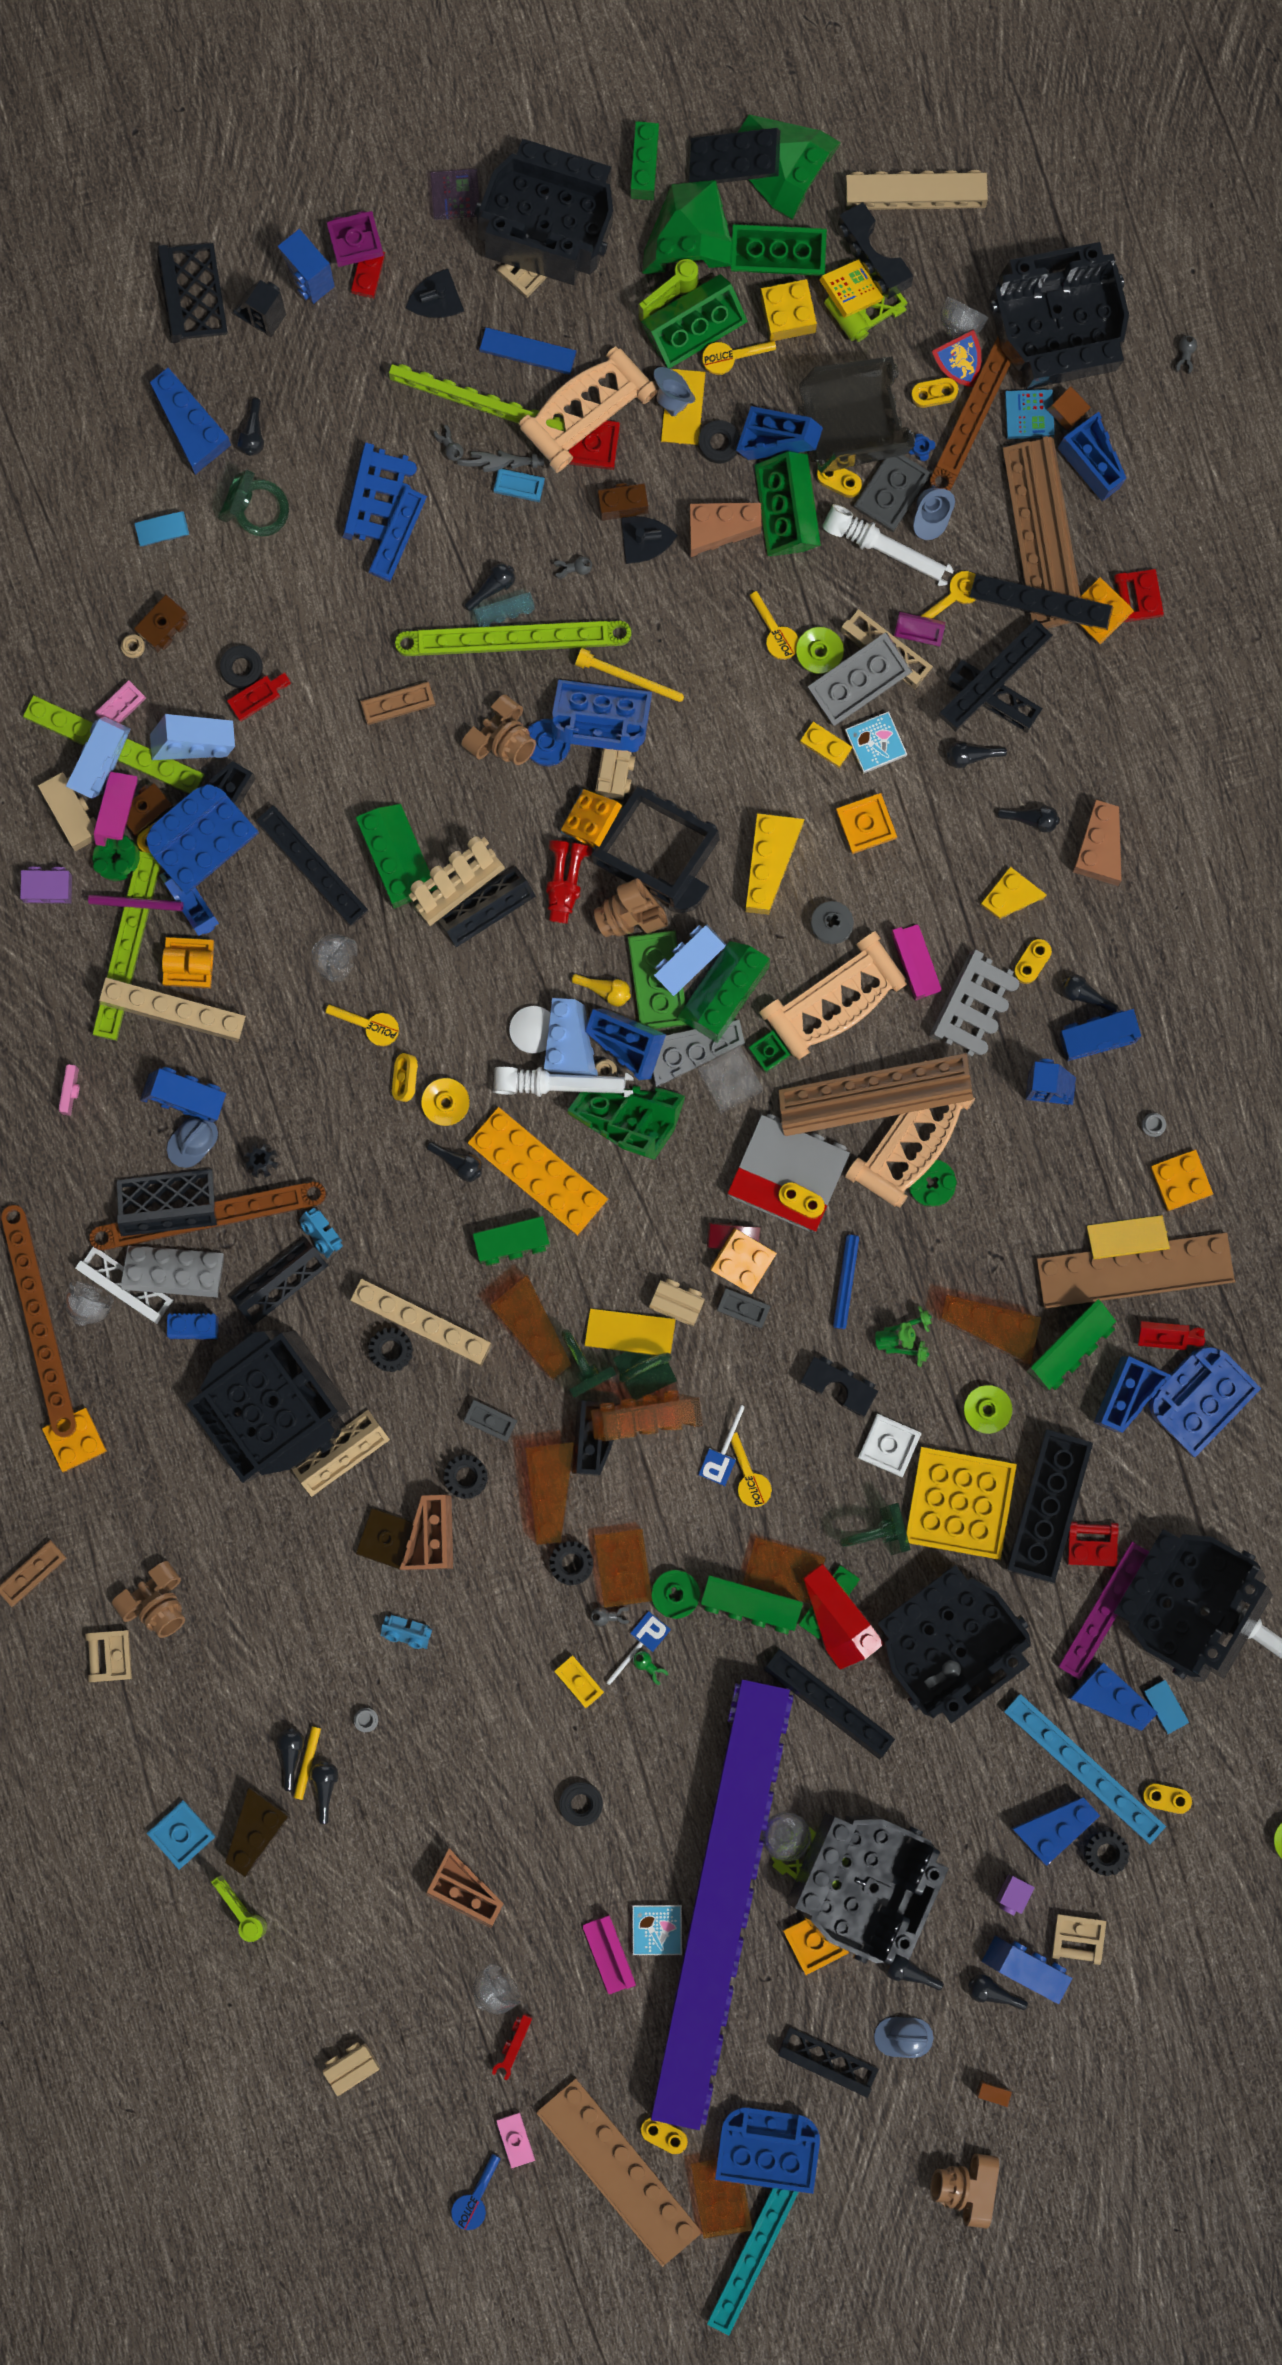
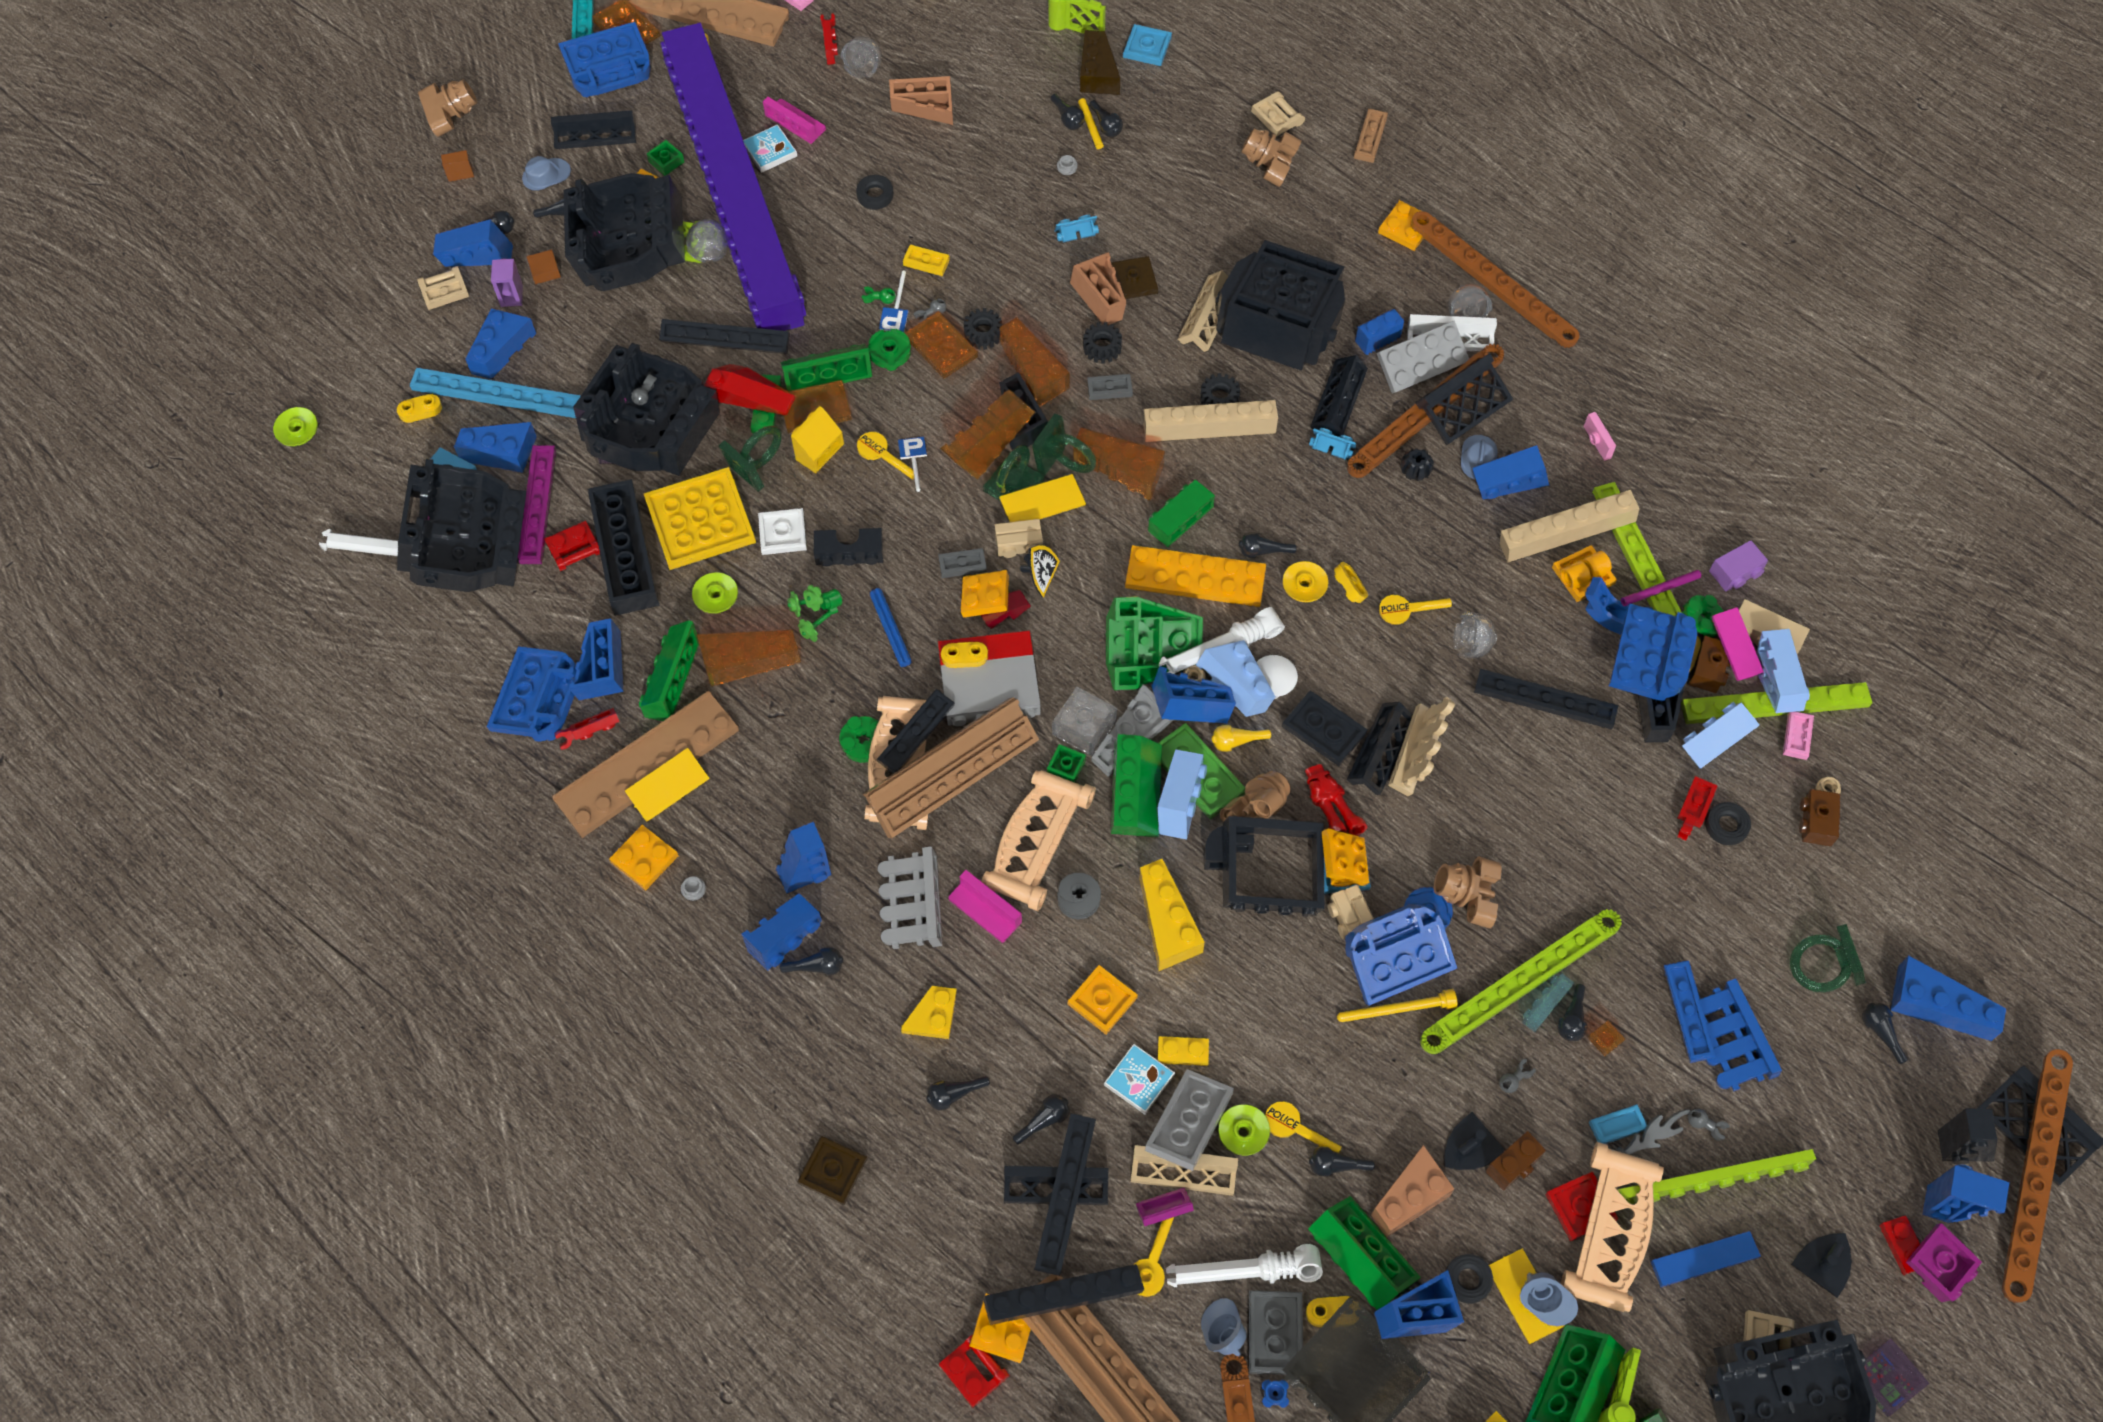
camera: 150 degrees right, 20 degrees down
dark azure slope [134,512,189,547] -> none
green slope [356,804,437,909] -> none
medium nougat tile [361,682,436,725] -> none
yellow piece [702,341,776,375] -> none
yellow plate [1014,939,1052,984] -> none
nougat wedge [1073,800,1121,886] -> none
black tyre [1084,1831,1130,1876] -> none
none -> dark orange piece [526,250,561,284]
none -> green piece [647,140,684,176]
none -> yellow slope [791,406,844,473]
none -> dark brown plate [797,1136,867,1205]
none -> black tile [877,689,955,774]
none -> shield [1020,545,1060,598]
none -> black plate [1282,690,1368,766]
none -> black piece [1308,1146,1375,1177]
none -> clear orange plate [1588,1020,1625,1057]
none -> dark orange plate [2002,1049,2073,1303]

